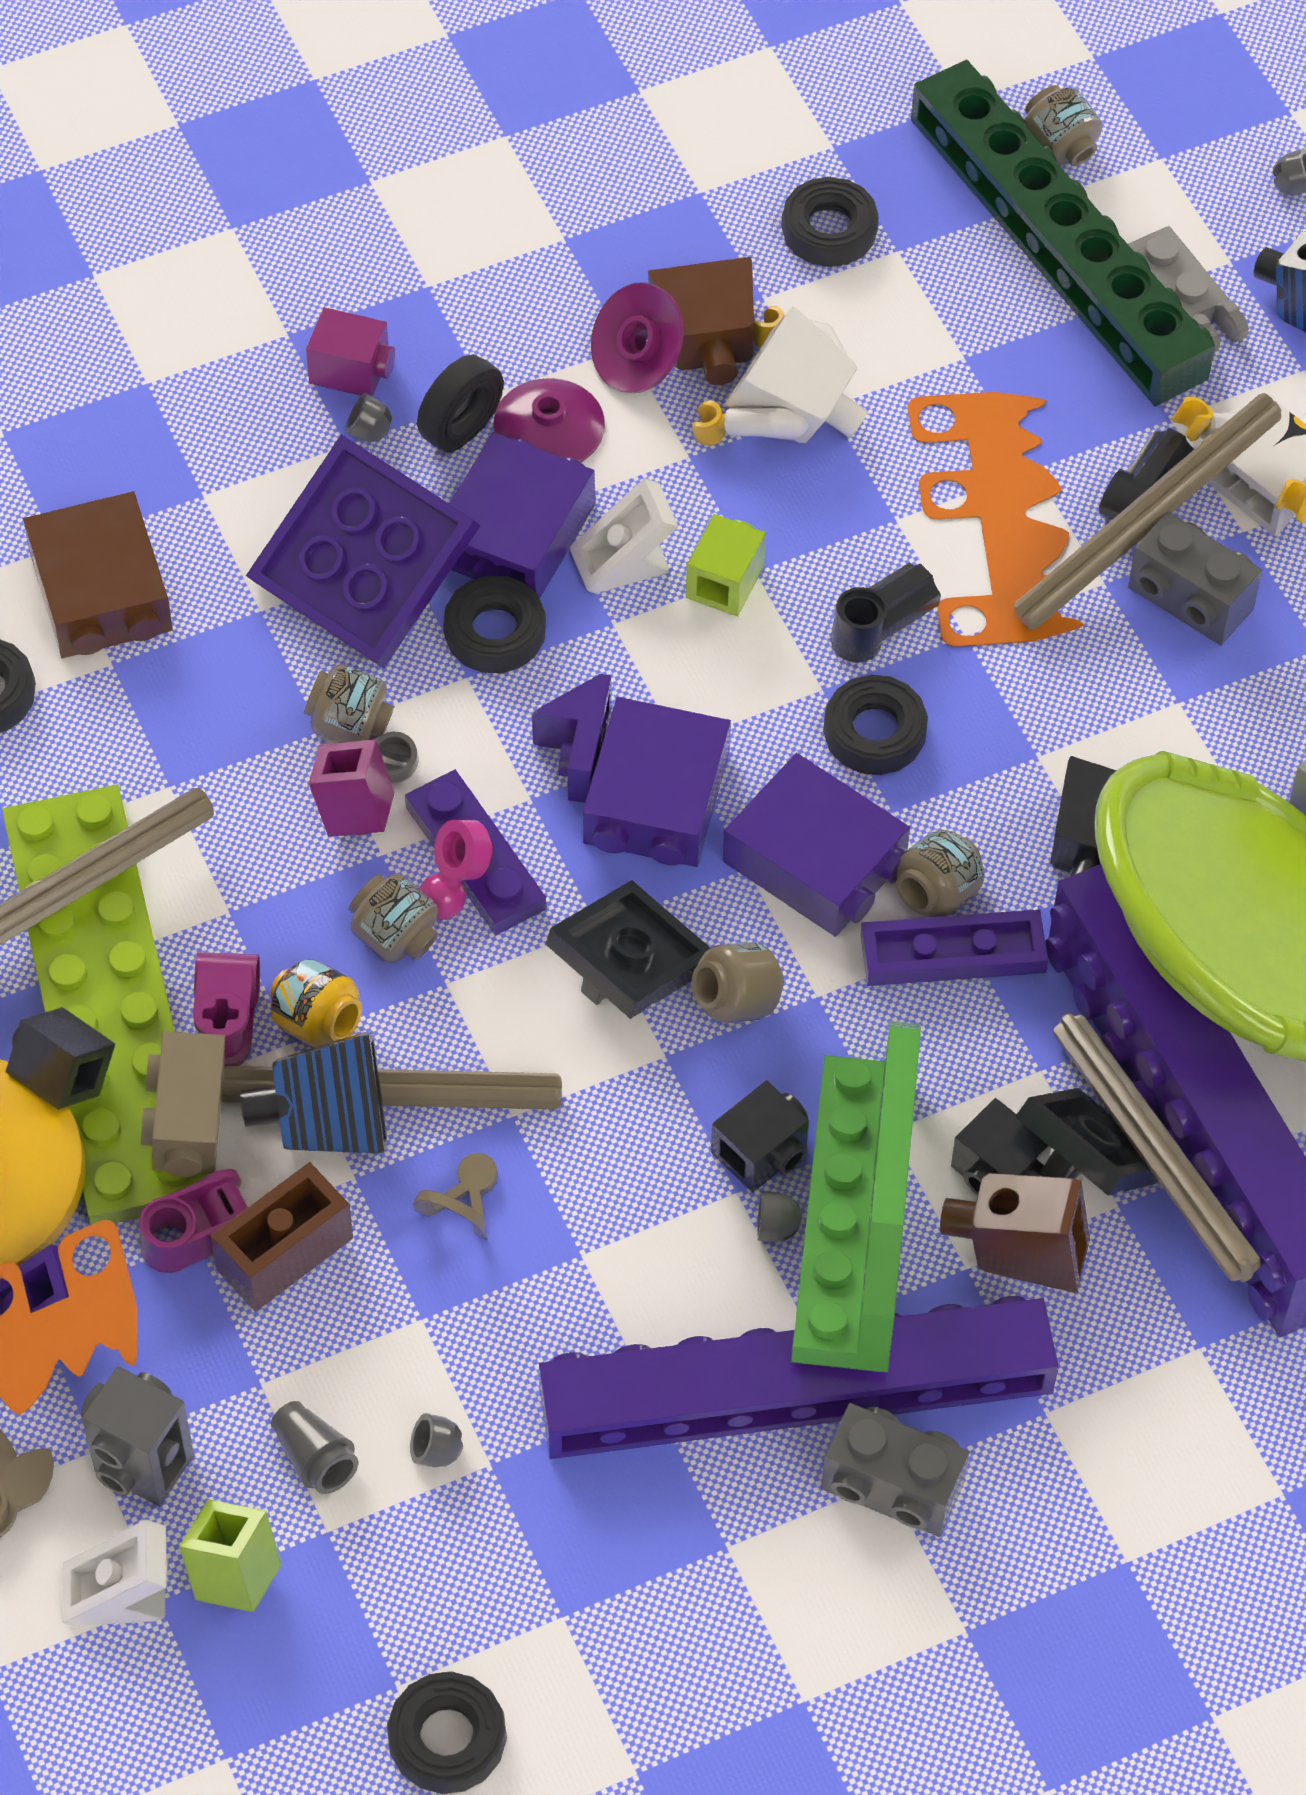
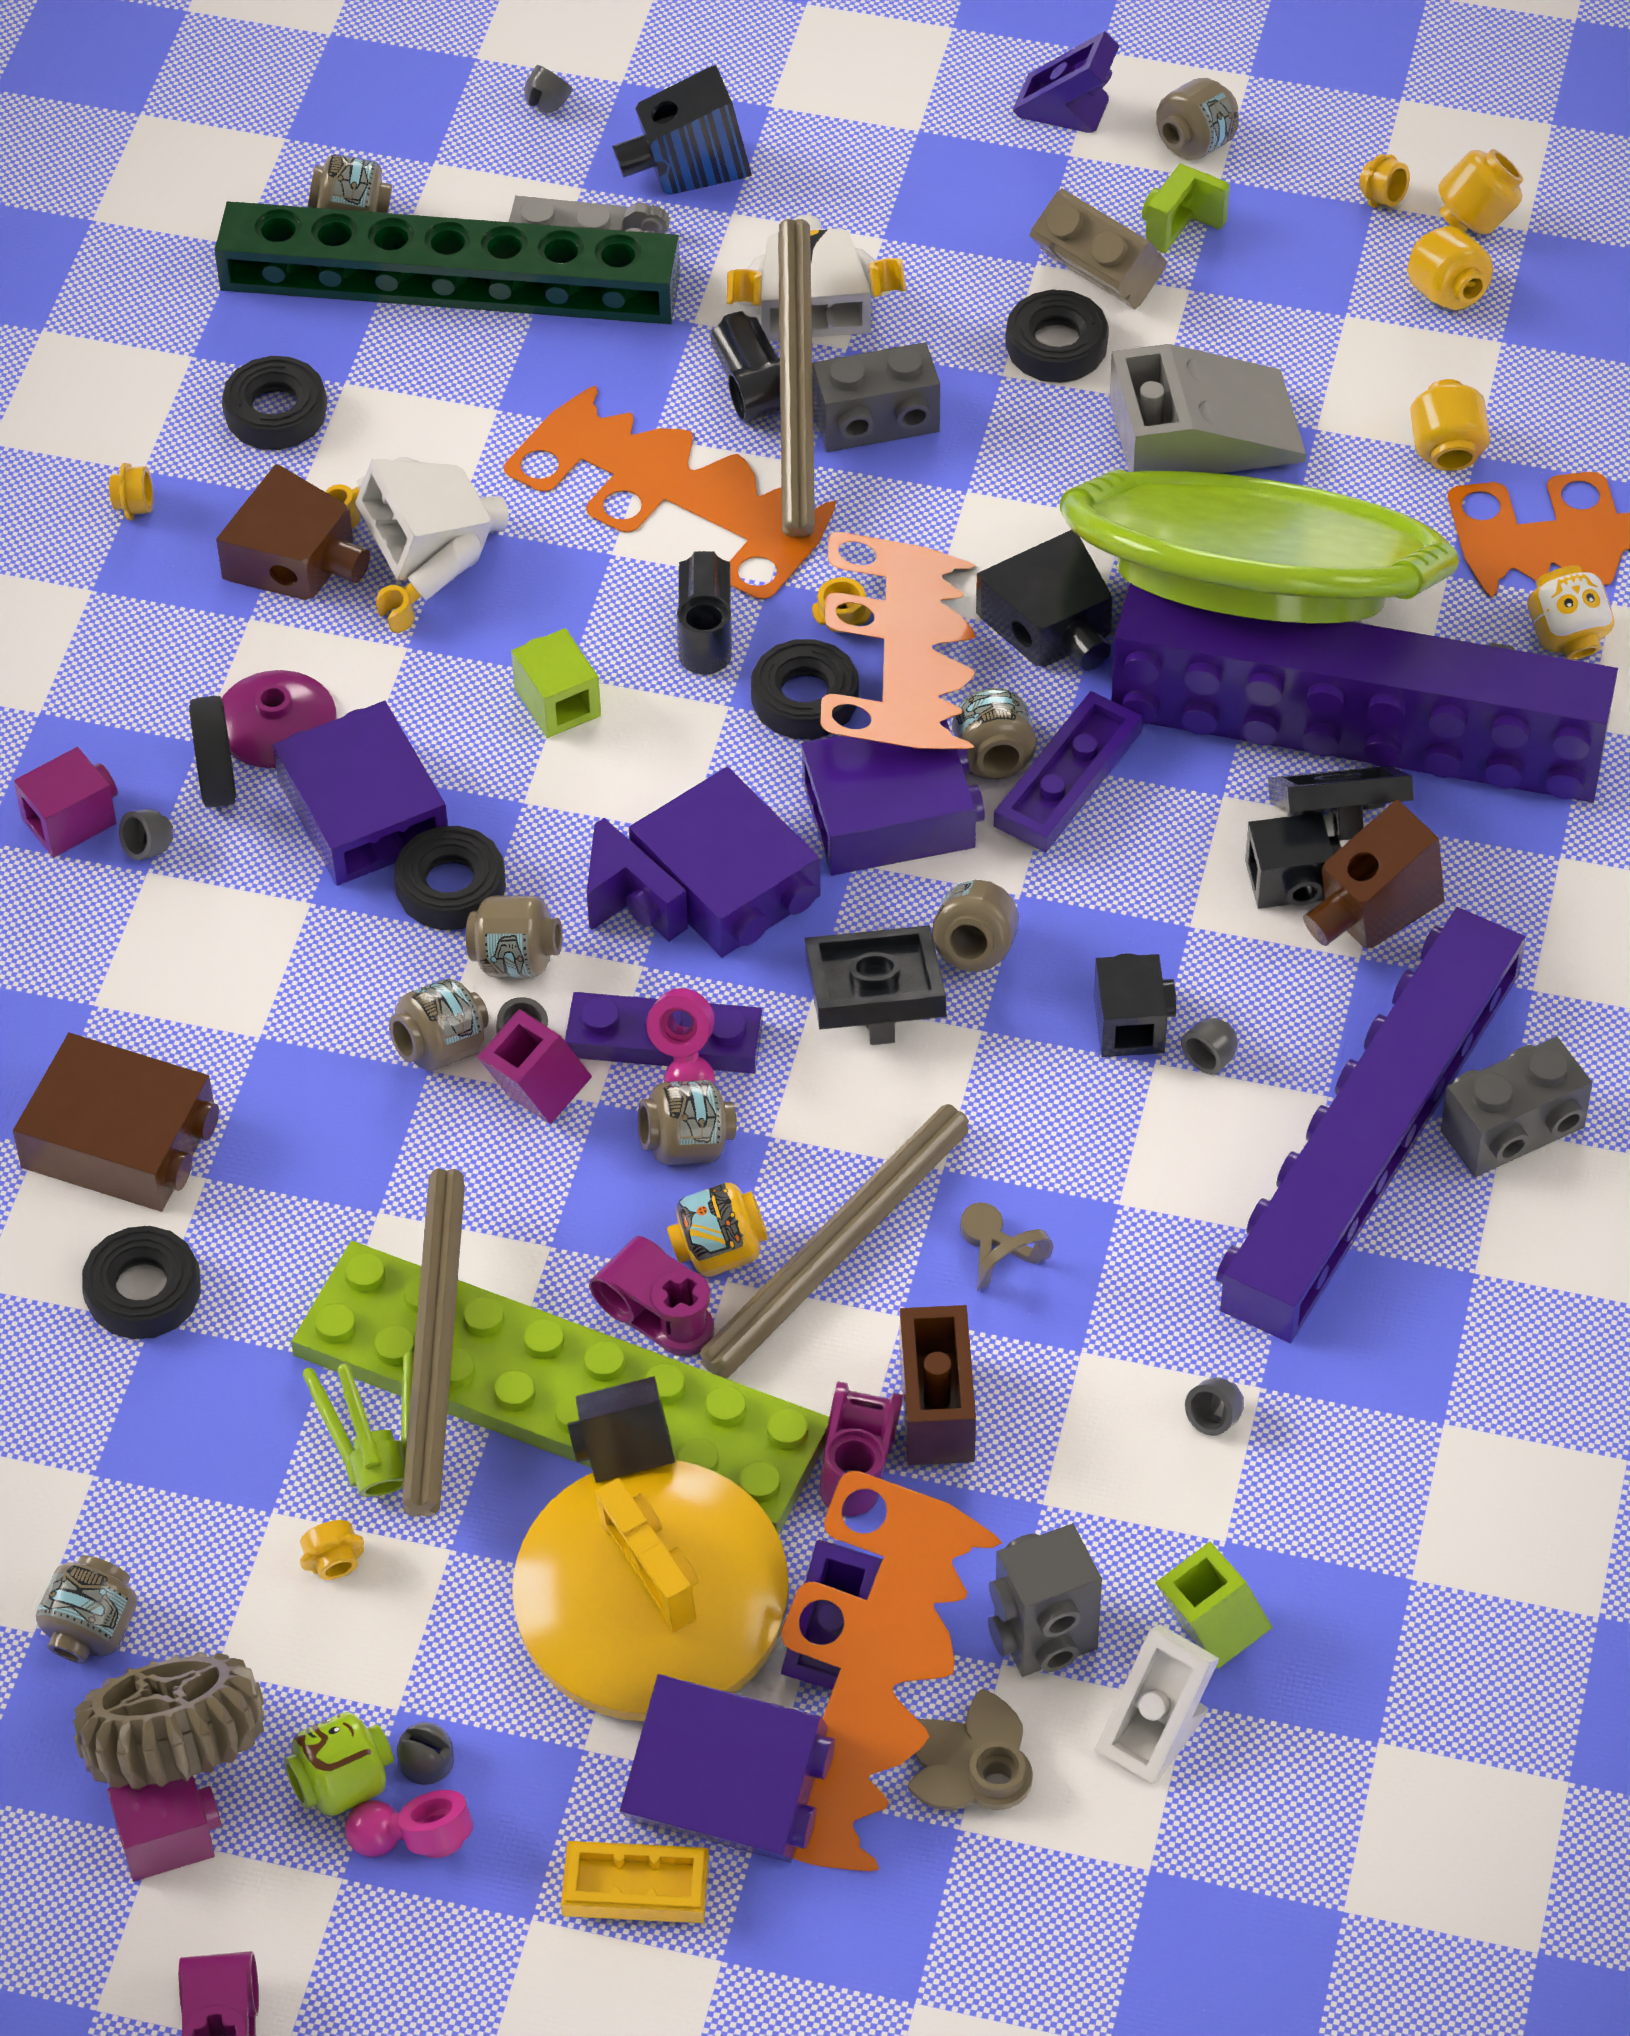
camera: 50 degrees left, 5 degrees down
dark tan brick [141,1031,225,1177] -> none
torso [240,1031,388,1153] -> none
dark purple plate [245,434,481,669] -> none
dark grey cone [271,1401,359,1494] -> none
black tyre [387,1671,507,1794] -> none
white slope [569,478,678,593] -> none
magenta dish [591,283,684,394] -> none
bright green plate [791,1021,921,1372] -> none
dark tan axle [1054,1013,1261,1283] -> none
none -> yellow plate [109,463,153,521]
none -> dark tan head [466,895,563,978]
none -> yellow plate [812,577,872,633]
none -> piece [820,532,976,749]

